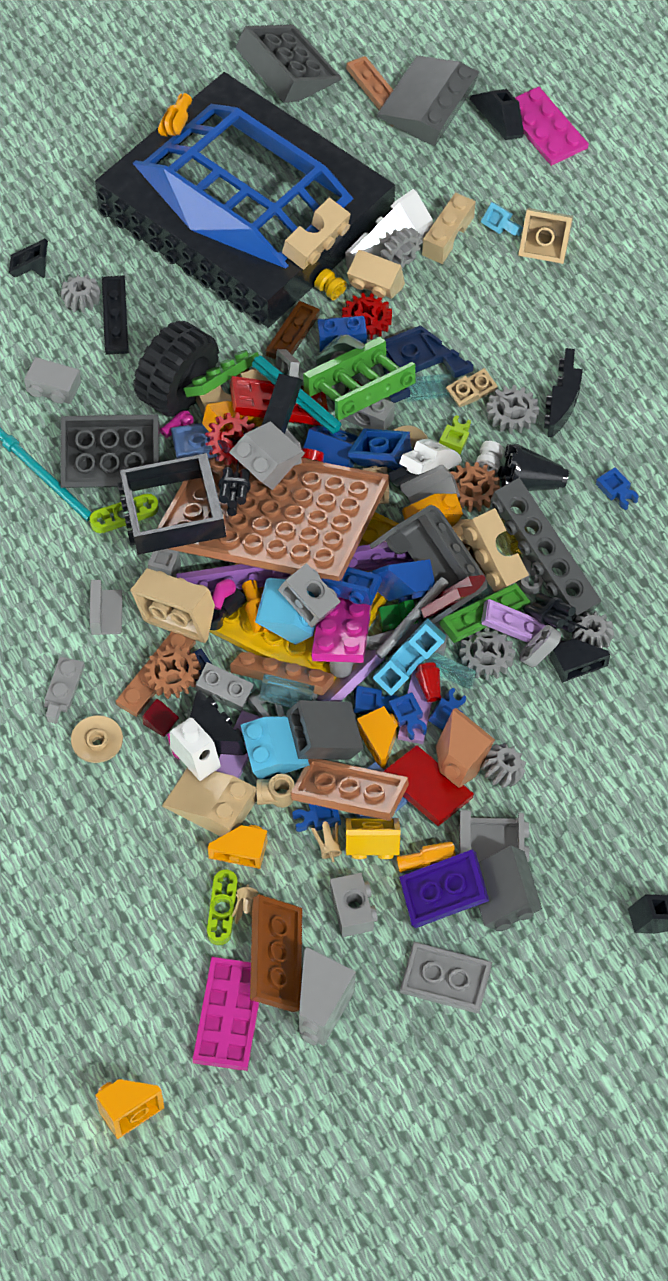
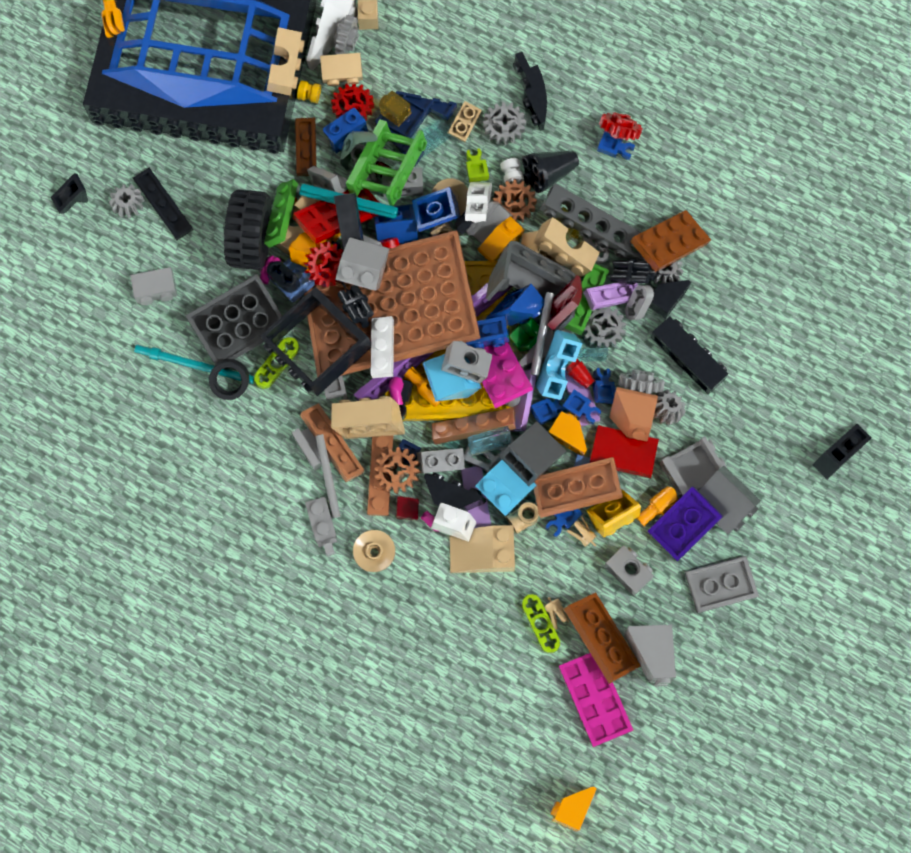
camera: 30 degrees left, 15 degrees up
light orange slope [208,825,268,869] -> none
none -> black tyre [209,359,250,400]
none -> black beam [266,261,300,293]
none -> nougat plate [300,403,364,482]
none -> light grey bar [315,434,341,518]
none -> white plate [371,316,394,378]
none -> clear yellow brick [379,90,412,127]
none -> red gear [599,112,643,140]
none -> light grey gear [619,370,665,394]
none -> dark orange plate [630,210,711,272]
none -> black brick [650,316,729,395]

